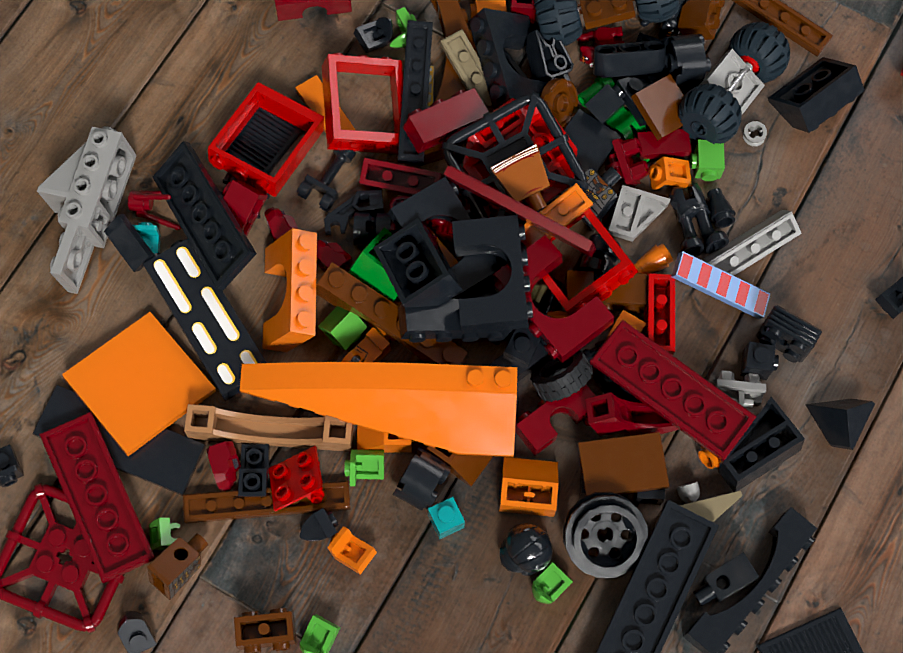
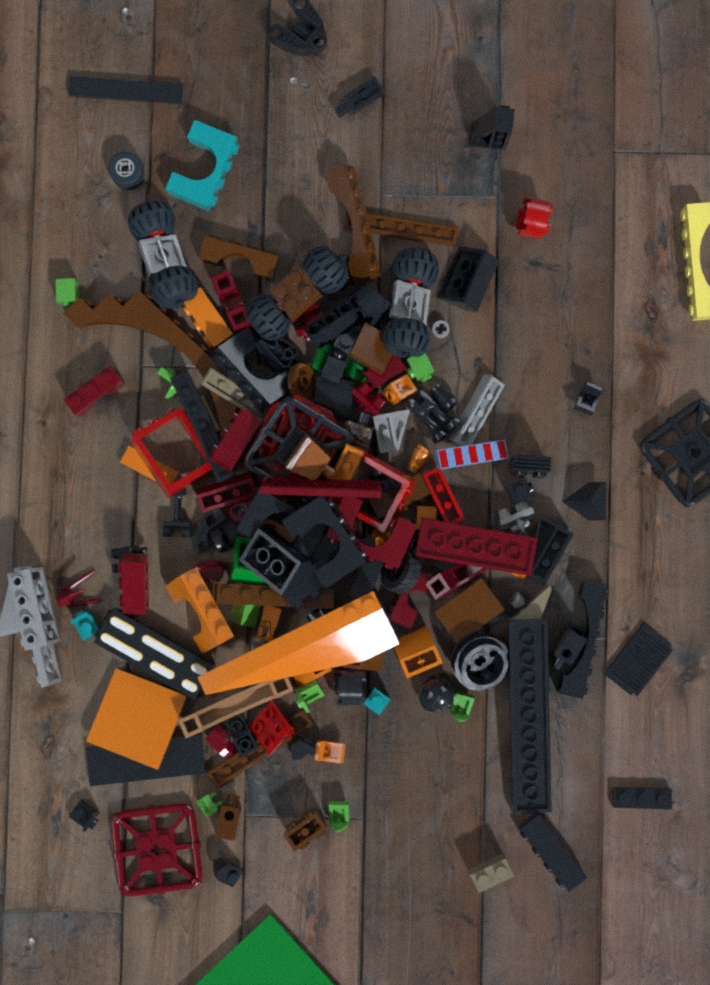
camera: 25 degrees left, 15 degrees up
dark red tile [39,412,156,583] -> none
black tile [104,214,154,272] -> none
black tile [153,141,257,290] -> none
red window [208,82,324,197] -> none
black window [226,107,303,174] -> none
dark red rock [264,207,298,241] -> none
black plate [353,17,393,53] -> none

